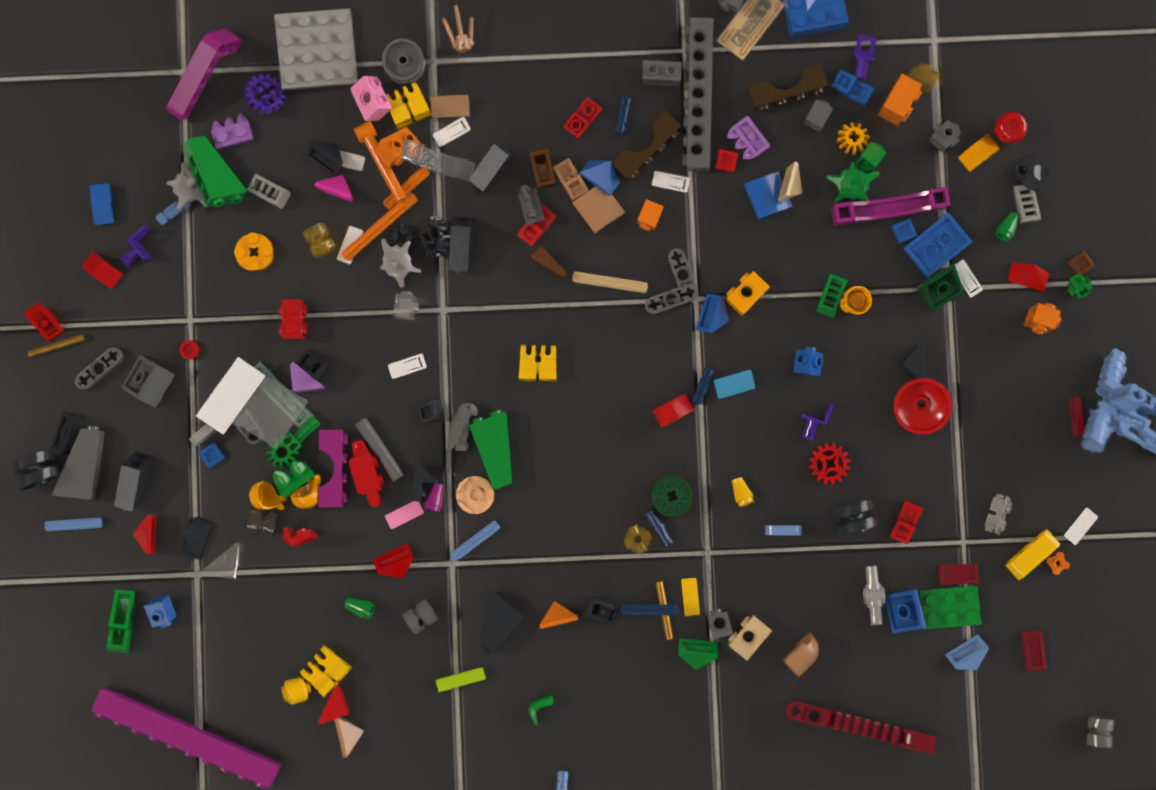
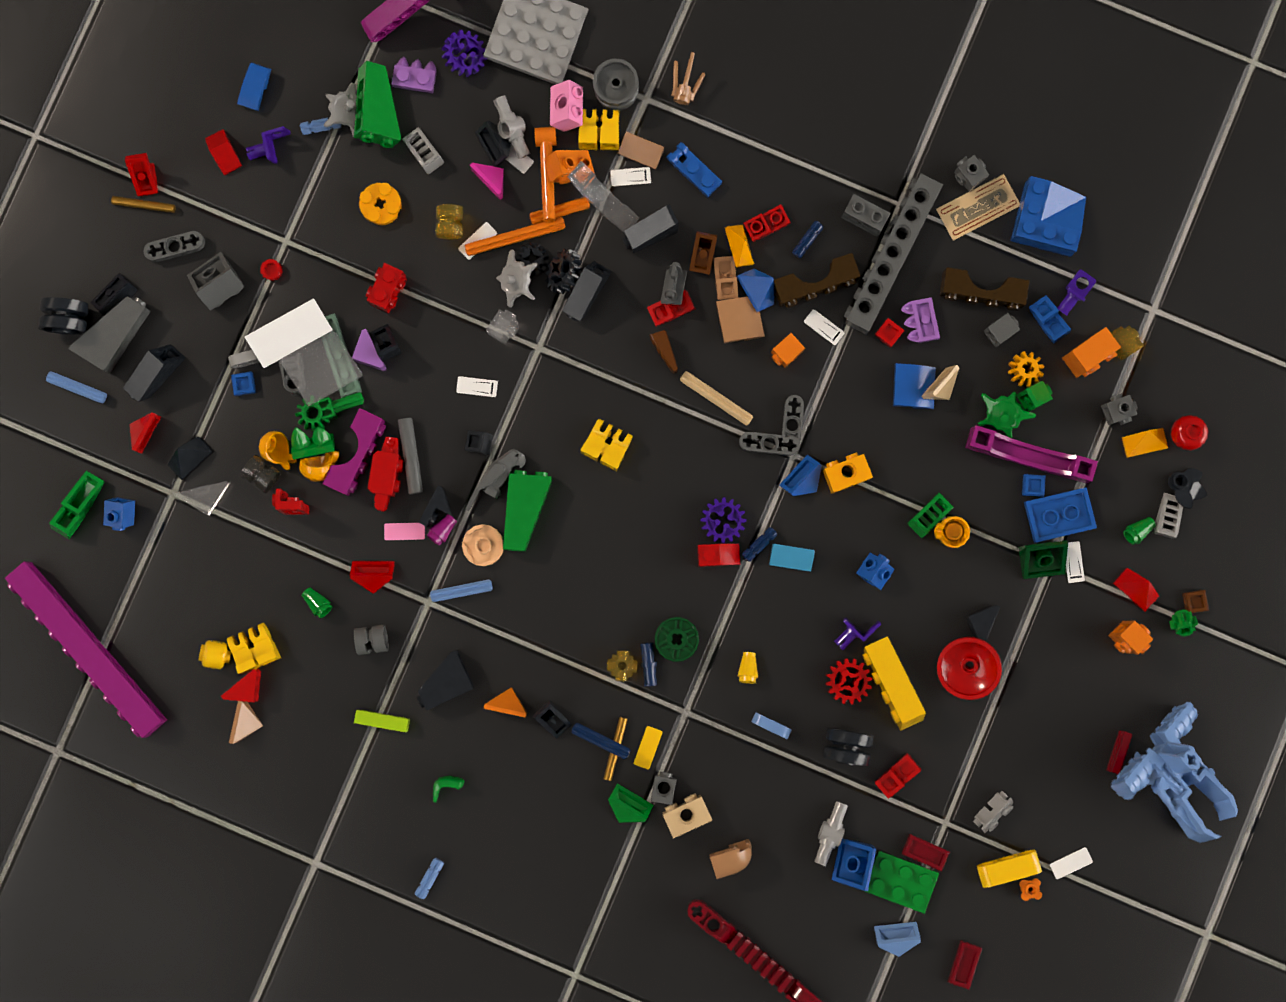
camera: 20 degrees right, 0 degrees up
none -> light grey pin [493,95,530,159]
none -> blue plate [666,142,722,198]
none -> dark purple gear [700,497,746,543]
none -> light orange slope [725,225,754,267]
none -> yellow wedge [862,636,926,731]

